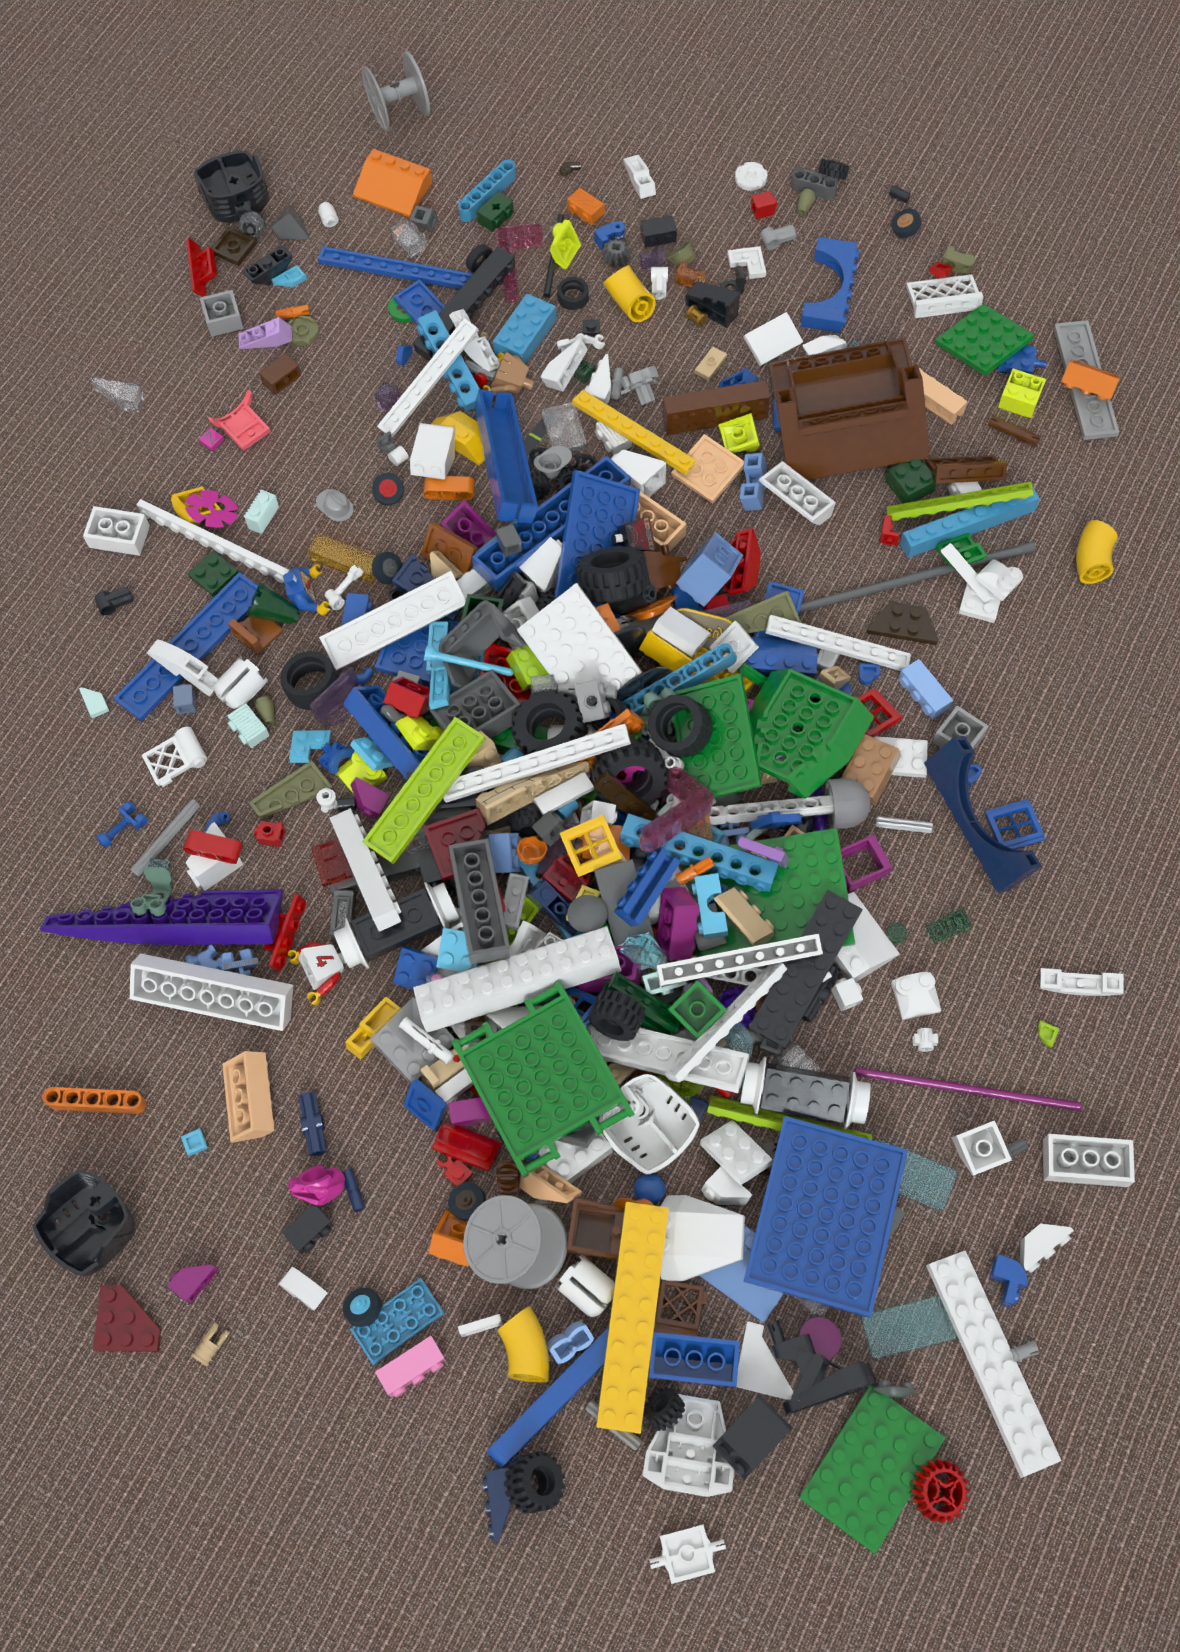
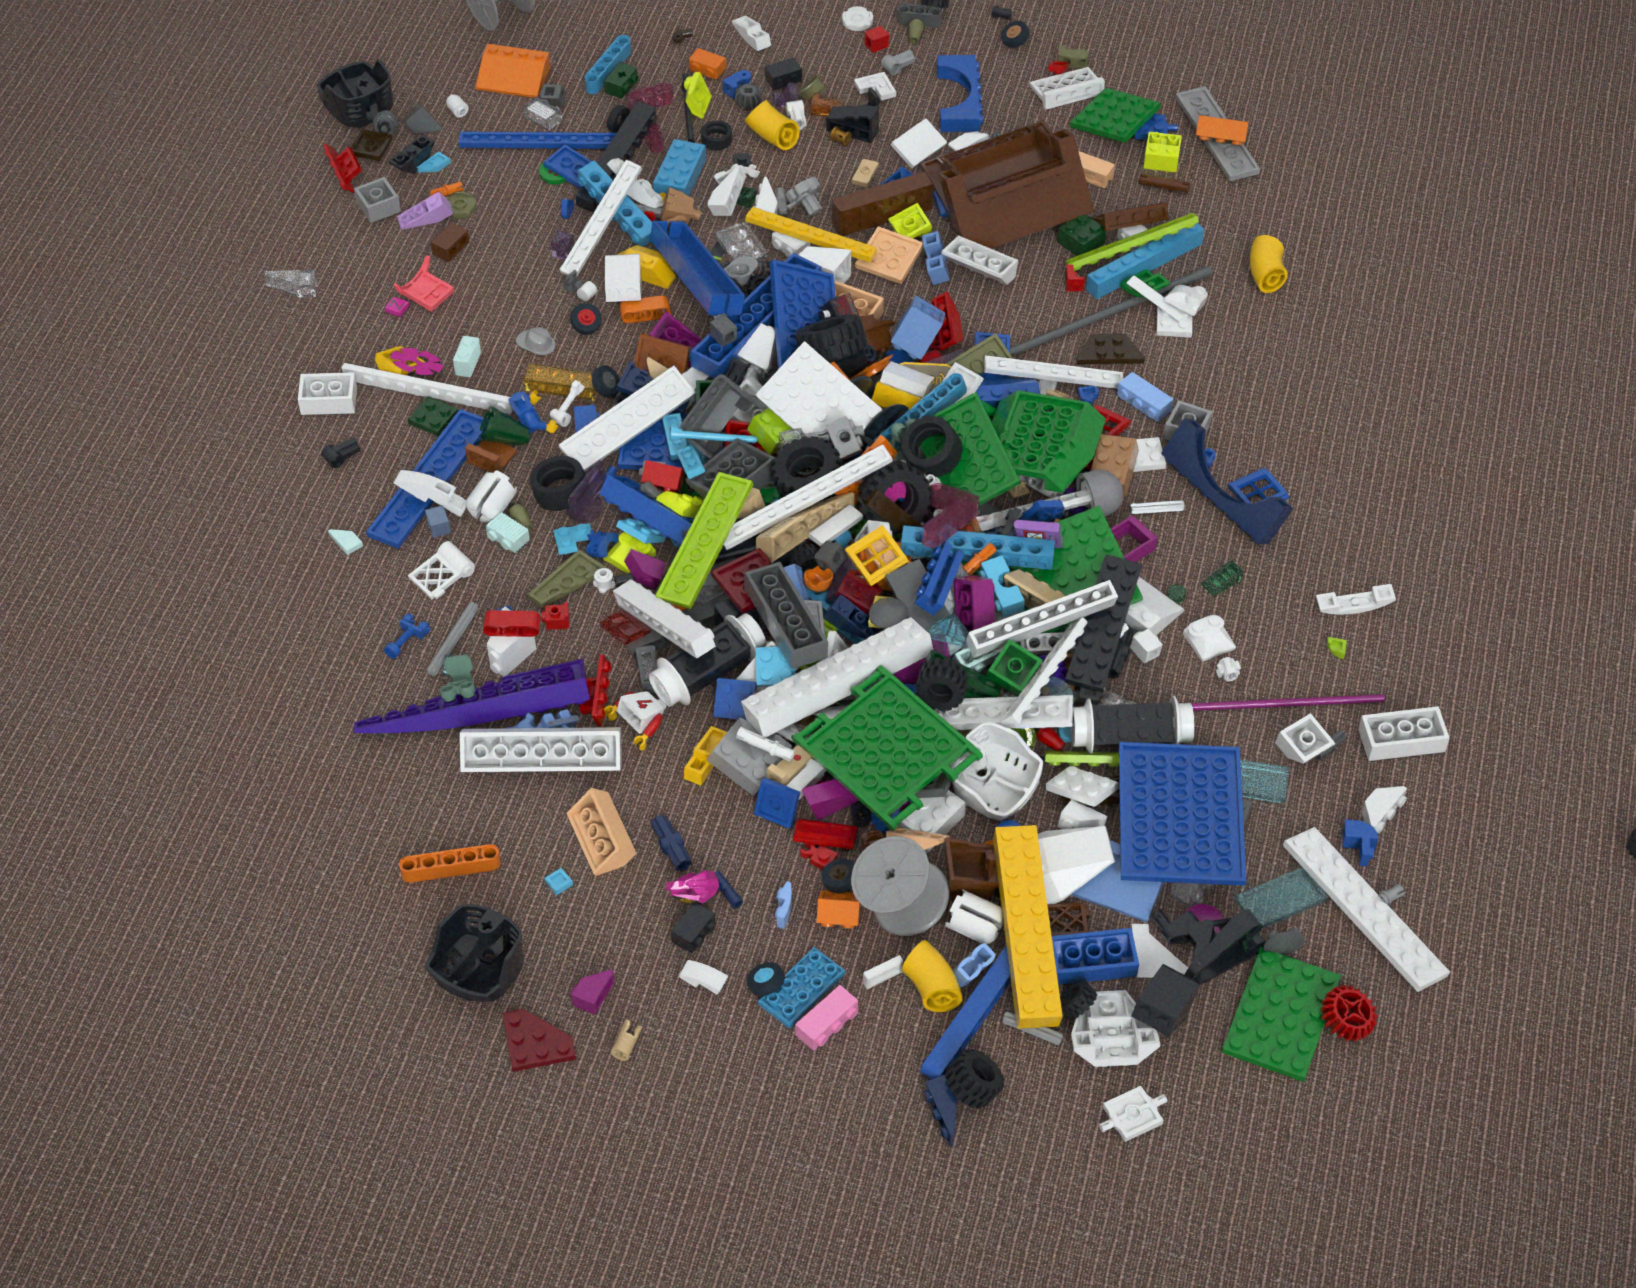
camera: 15 degrees left, 15 degrees down
none -> light blue slope [775,881,792,929]
none -> black plate [996,507,1022,536]

